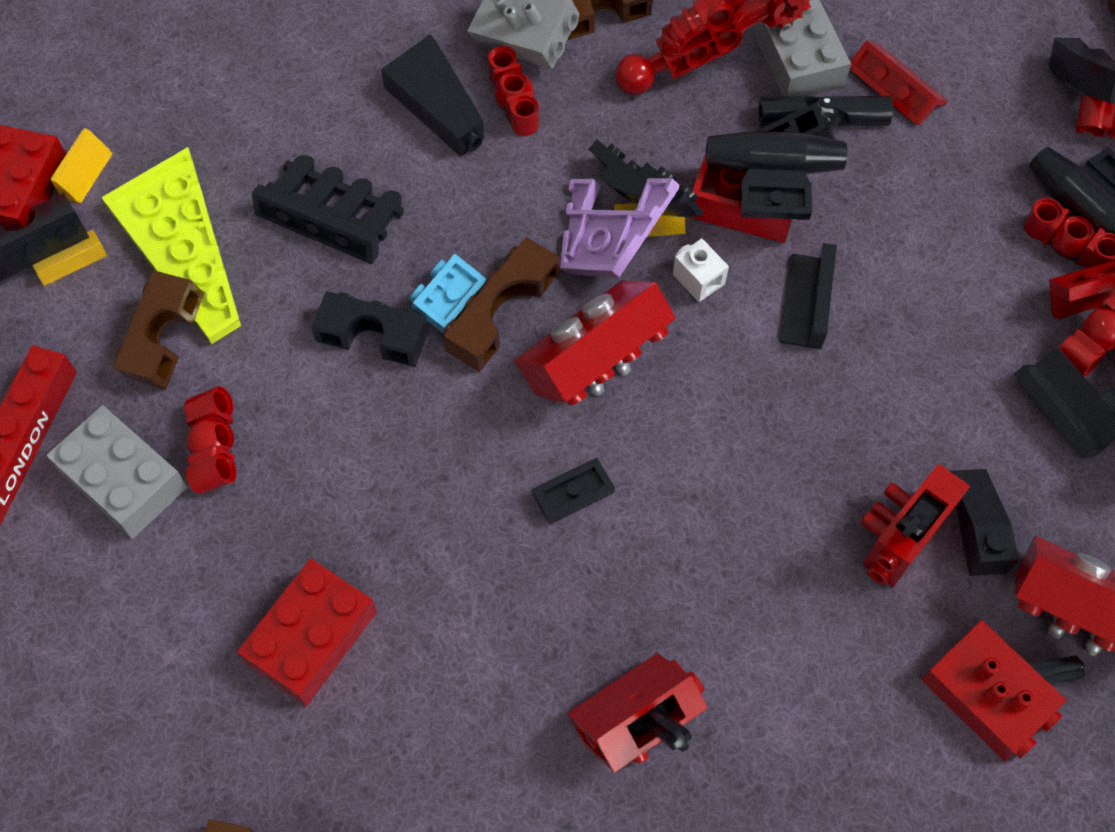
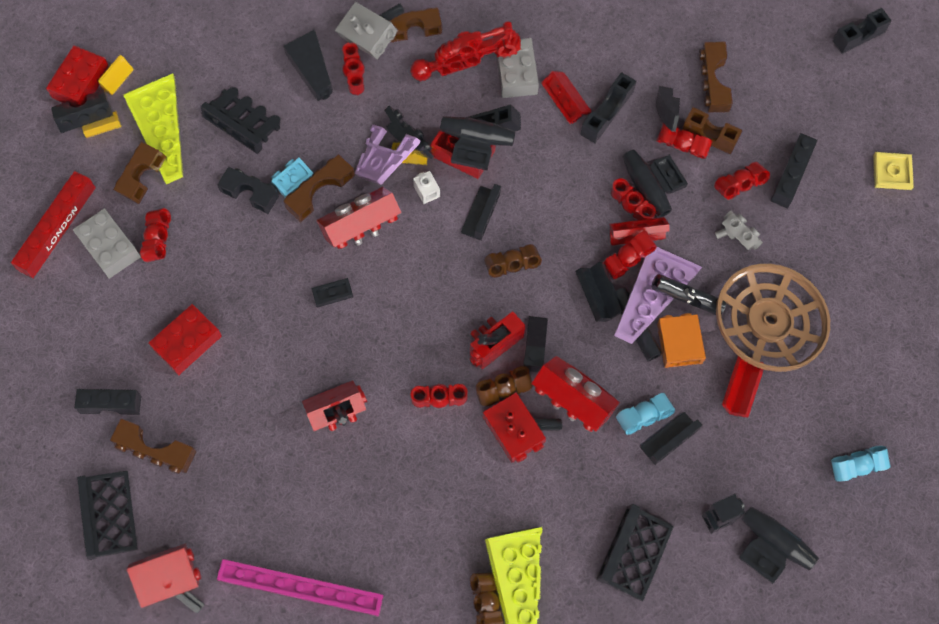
camera: 10 degrees right, 5 degrees up
black piece [758,96,893,126] -> none
none -> black arch [74,389,141,415]
none -> red piece [410,383,468,408]
none -> reddish brown piece [475,366,533,406]
none -> reddish brown piece [484,244,542,278]
none -> black arch [580,72,637,144]

